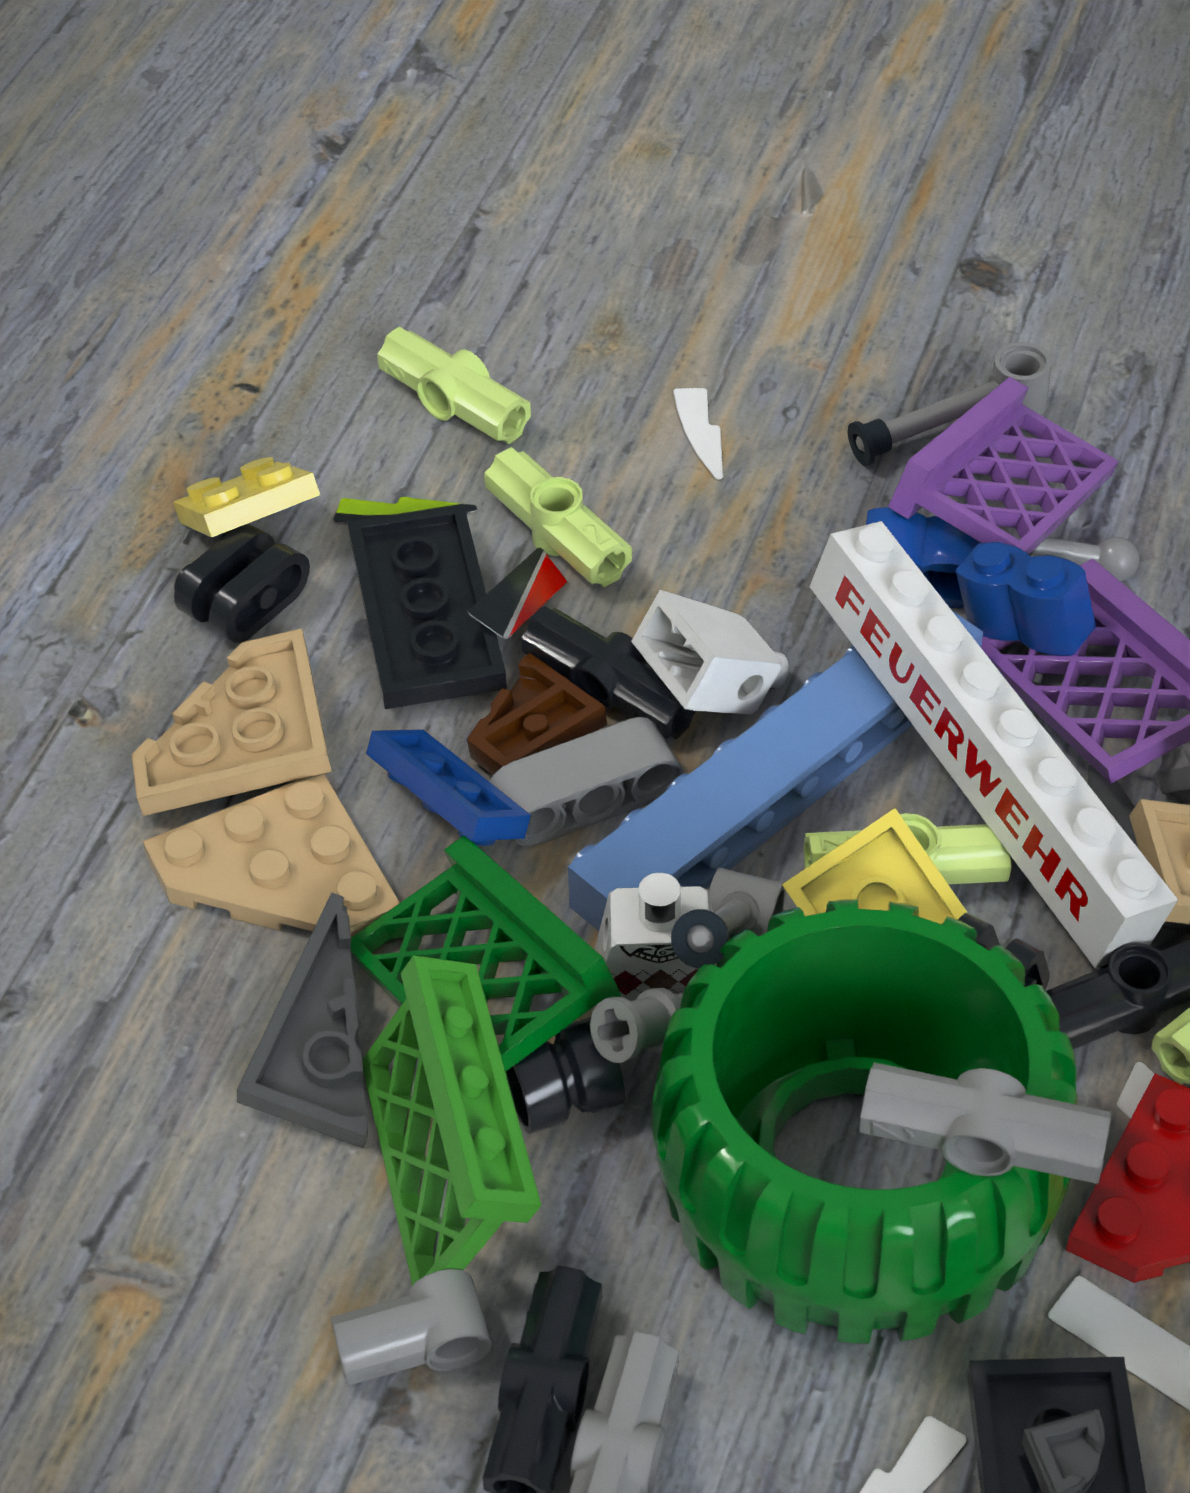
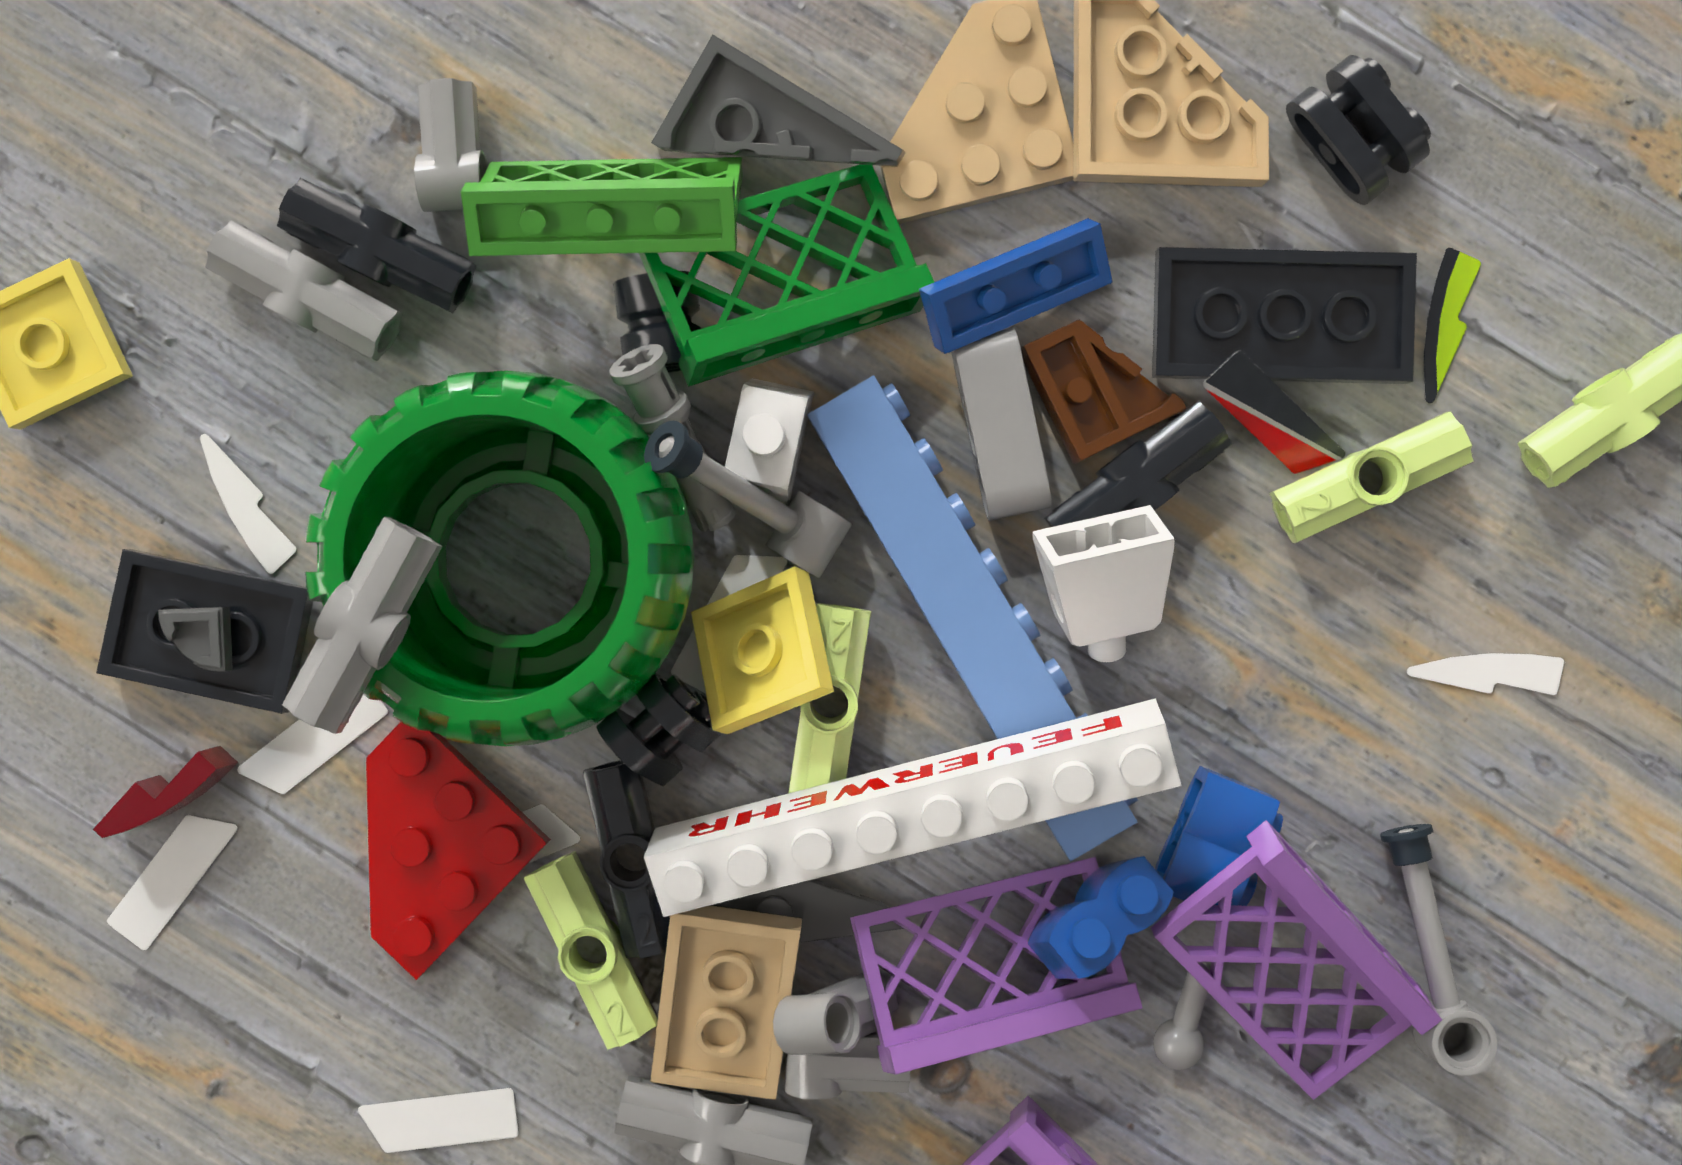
camera: 105 degrees right, 40 degrees up
light yellow plate [173,457,320,537] -> none

